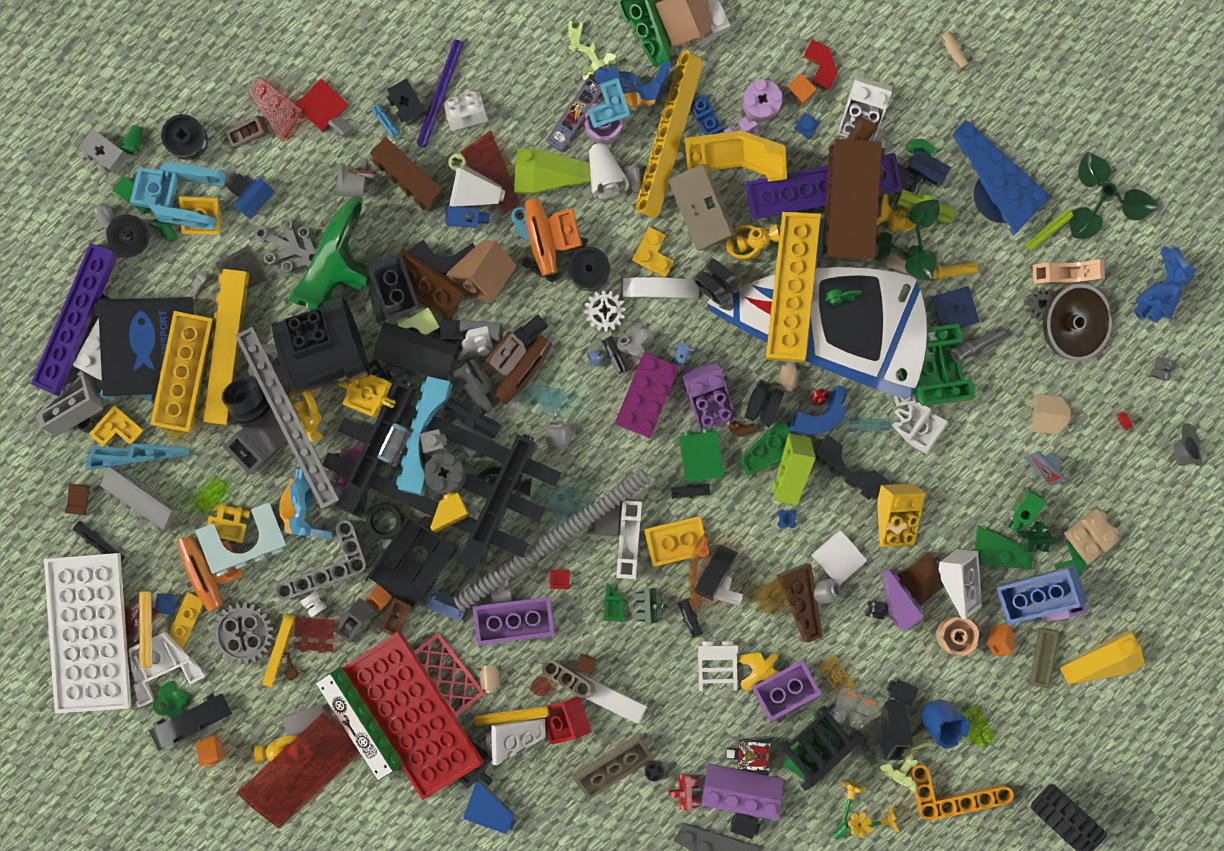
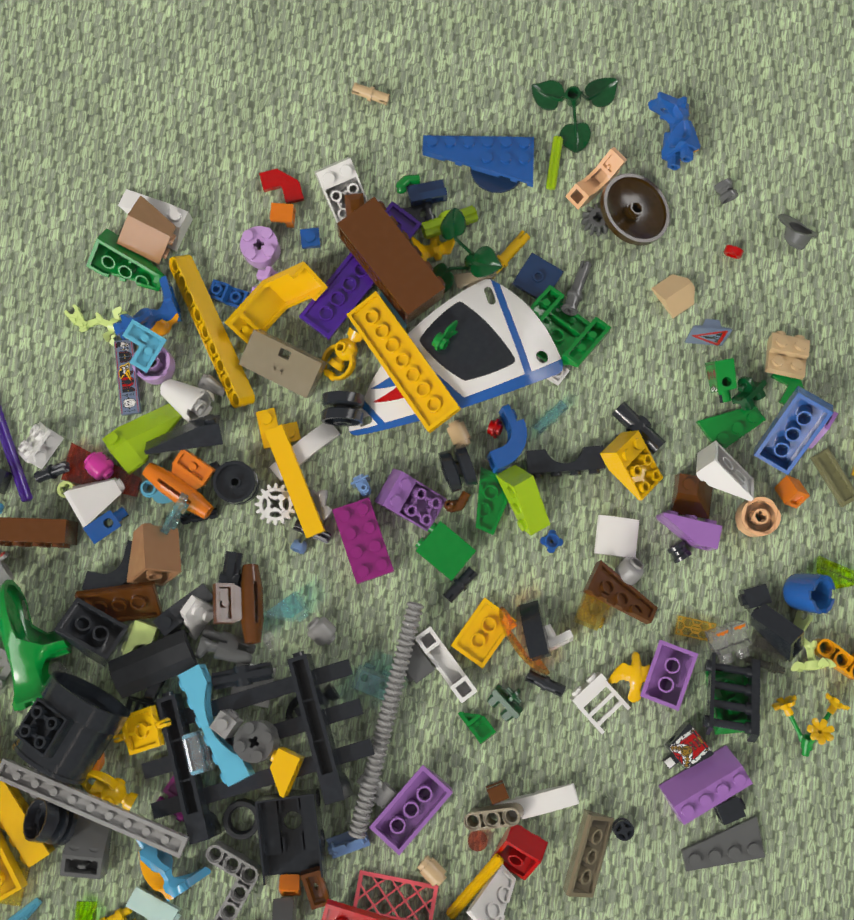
camera: 35 degrees left, 5 degrees down
red plate [550,569,570,589] -> none
red hips [669,774,701,812] -> none
white plate [892,402,948,454] -> none
none -> black axle [34,461,70,483]
none -> dark pink head [84,452,114,480]
none -> black wedge [144,414,225,455]
none -> clear light blue plate [160,492,189,535]
none -> yellow tile [265,424,325,539]
none -> black piece [612,402,666,454]

